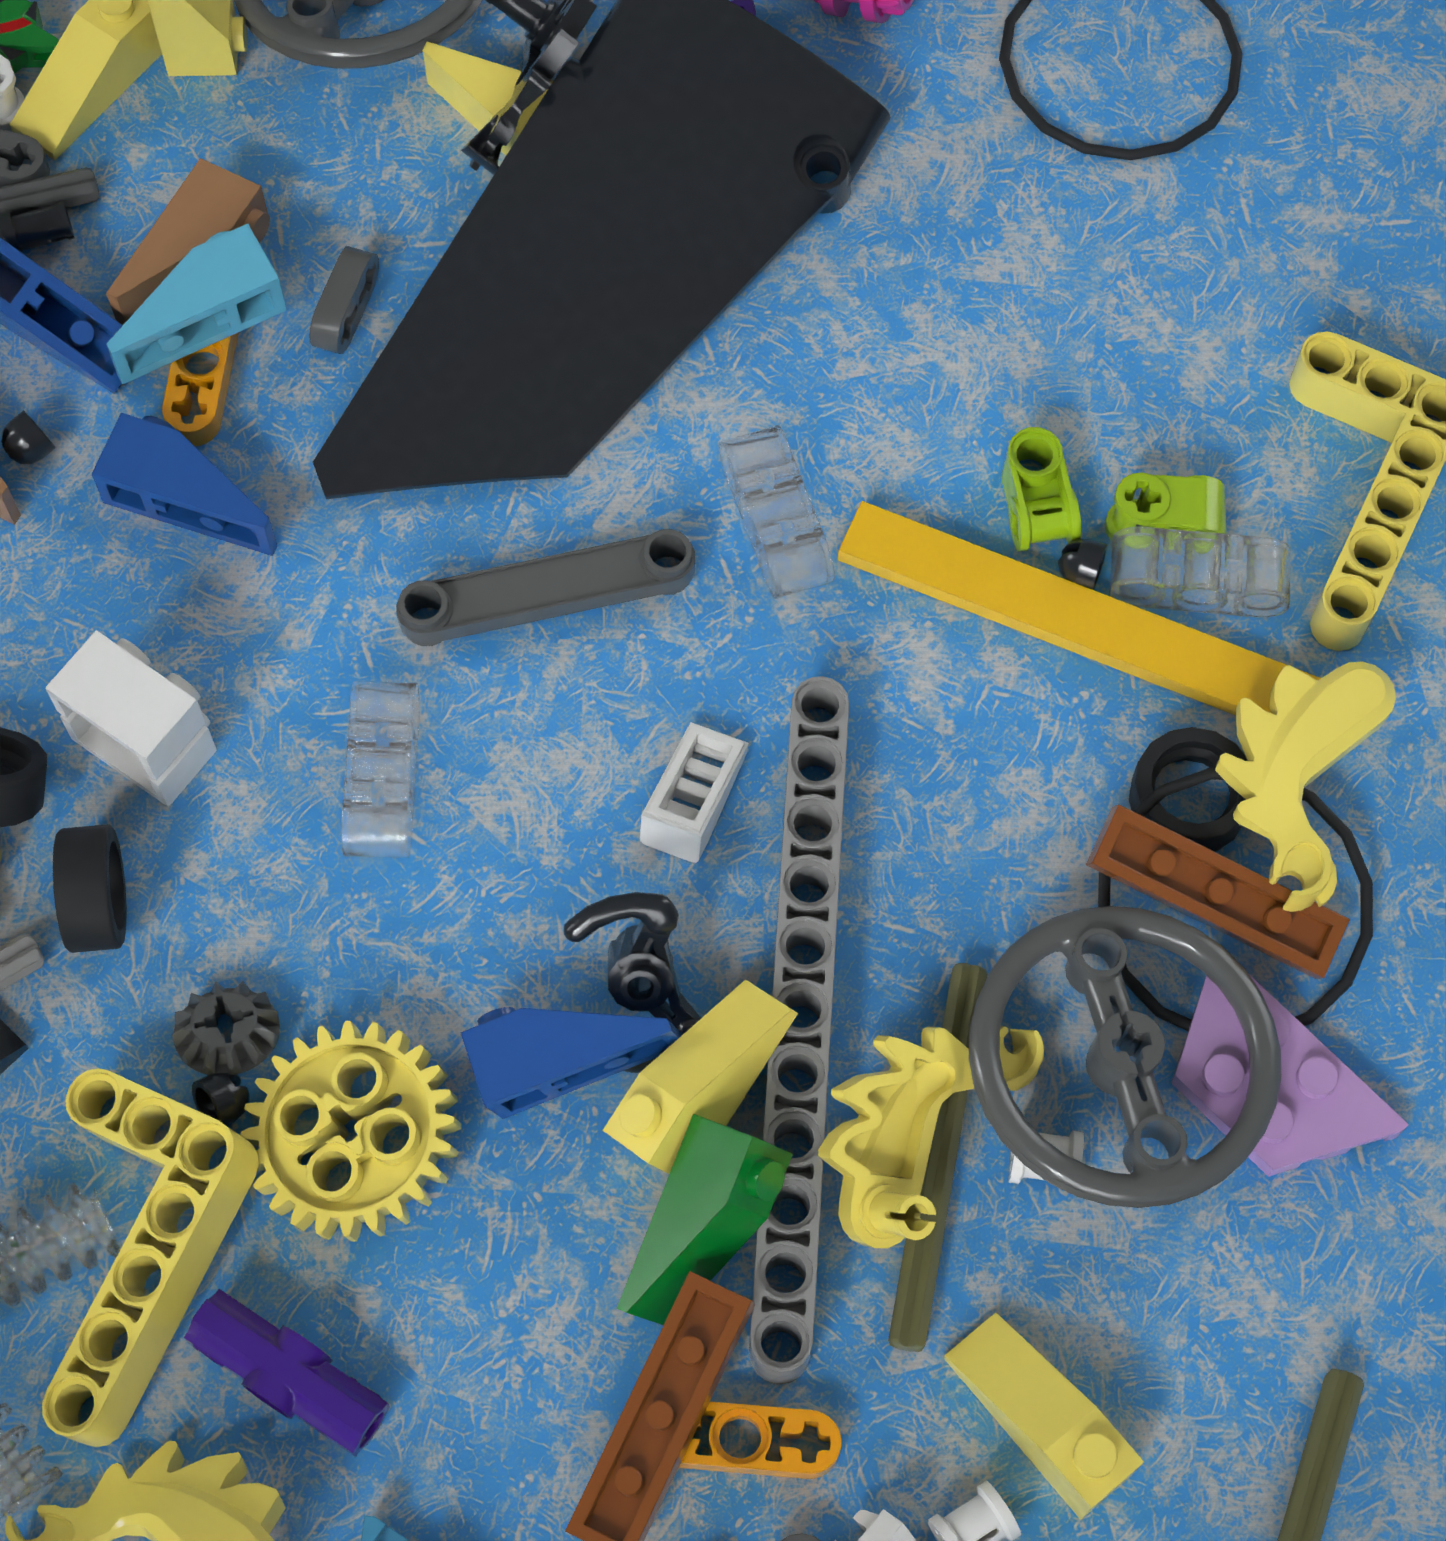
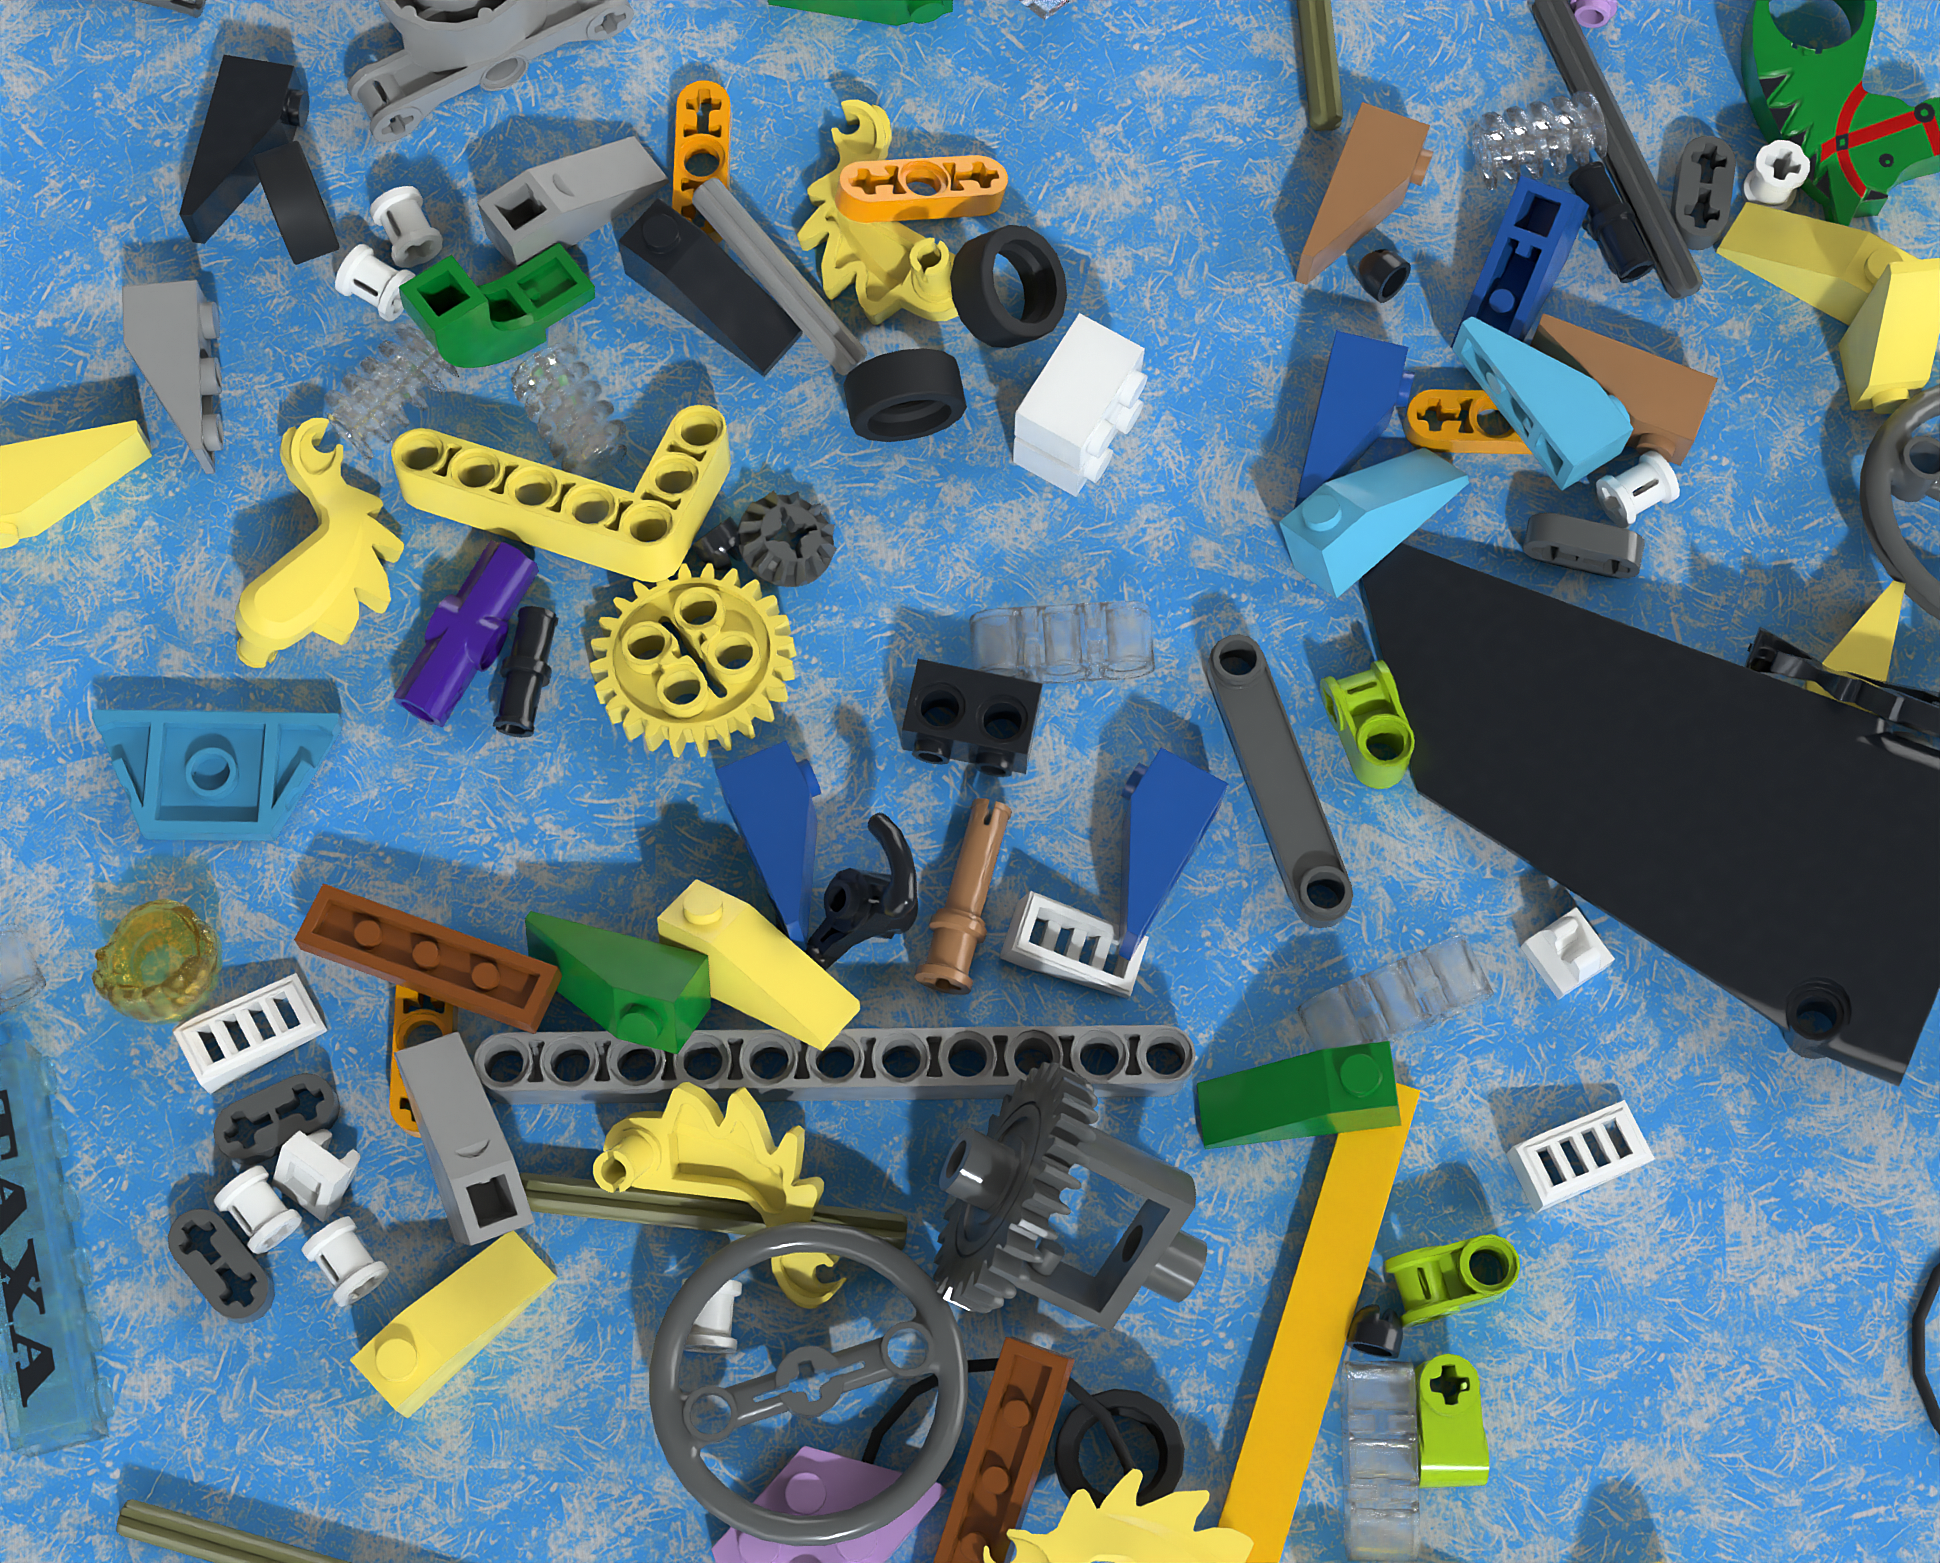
camera: 85 degrees right, 5 degrees up
none -> light grey slope [394,1031,535,1246]
none -> black pin [493,606,559,738]
none -> black brick [902,659,1043,777]
none -> medium nougat pin [914,798,1012,995]
none -> dark grey piece [933,1061,1207,1332]
none -> blue slope [1119,747,1229,961]
none -> green slope [1197,1041,1401,1150]
none -> medium azure slope [1279,447,1470,599]
none -> lime piece [1320,659,1415,789]
none -> white slope [1506,1100,1655,1214]
none -> white tile [1520,907,1615,1000]
none -> white bush [1596,450,1680,528]

